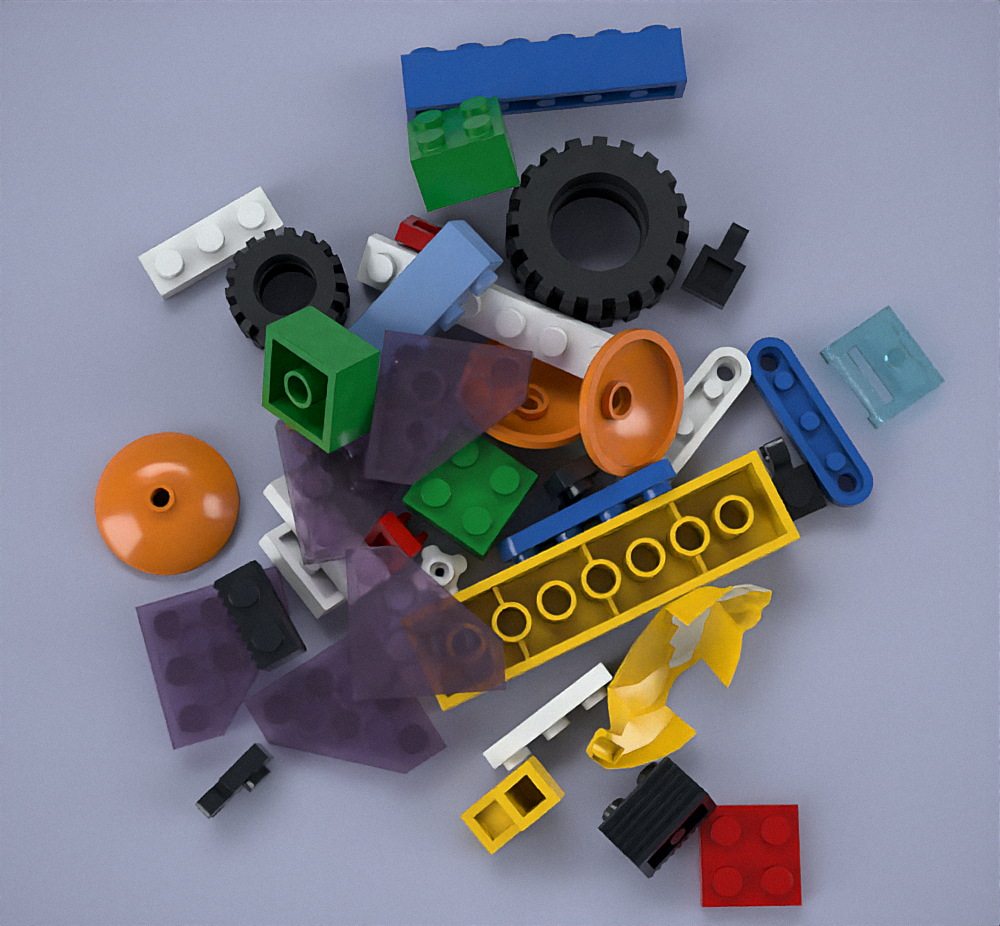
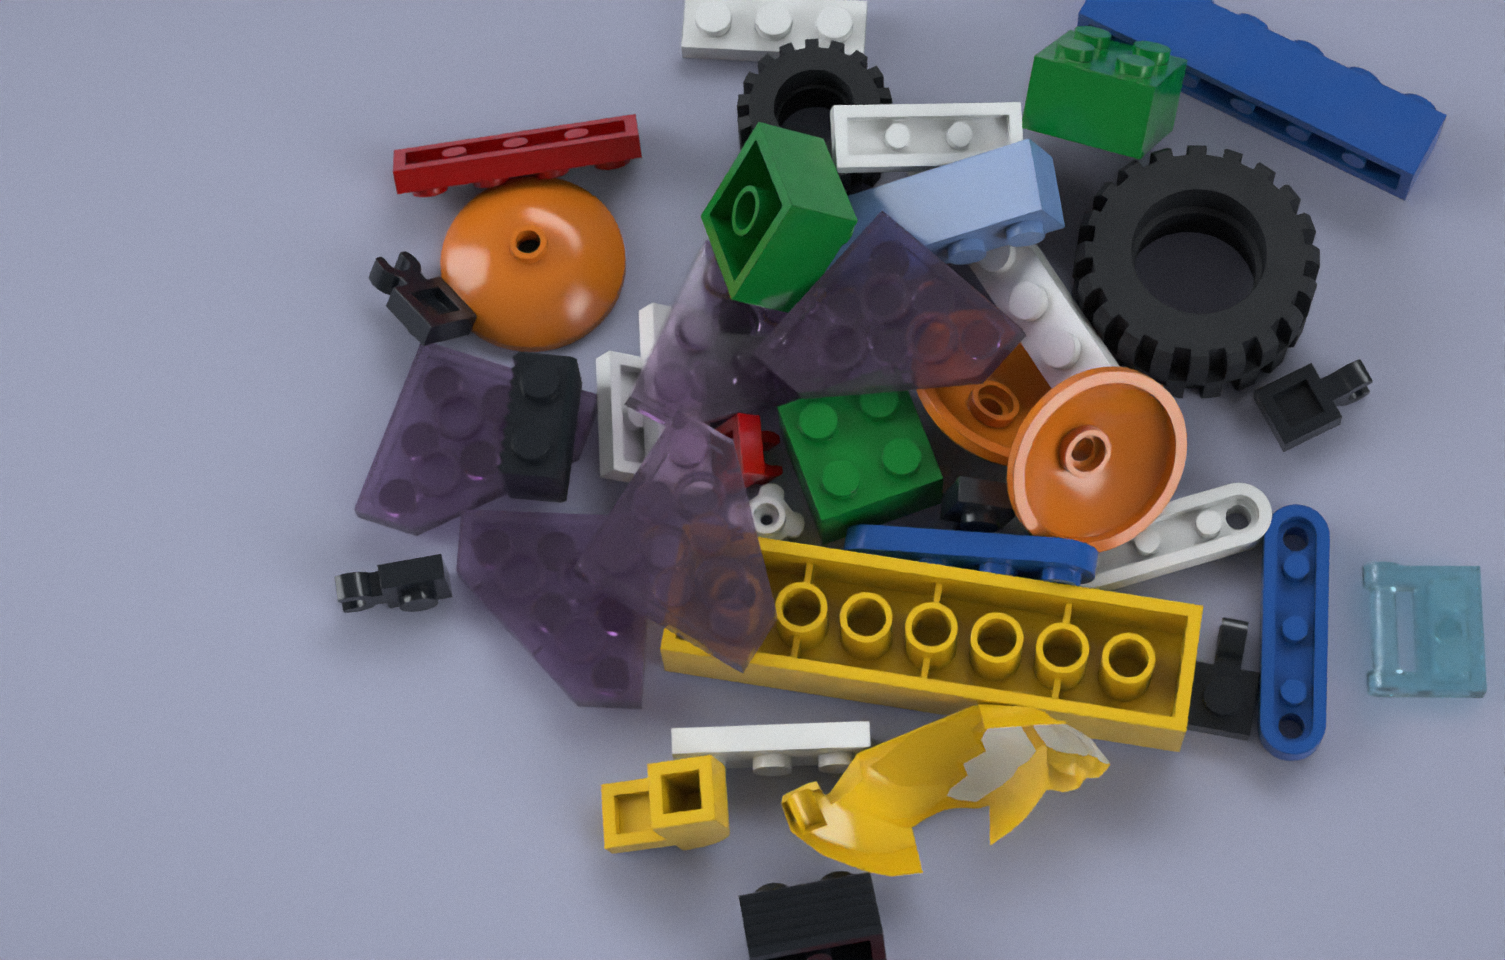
camera: 45 degrees right, 10 degrees down
none -> black plate [368,251,477,346]
none -> red plate [393,114,642,198]
none -> white plate [830,102,1023,173]

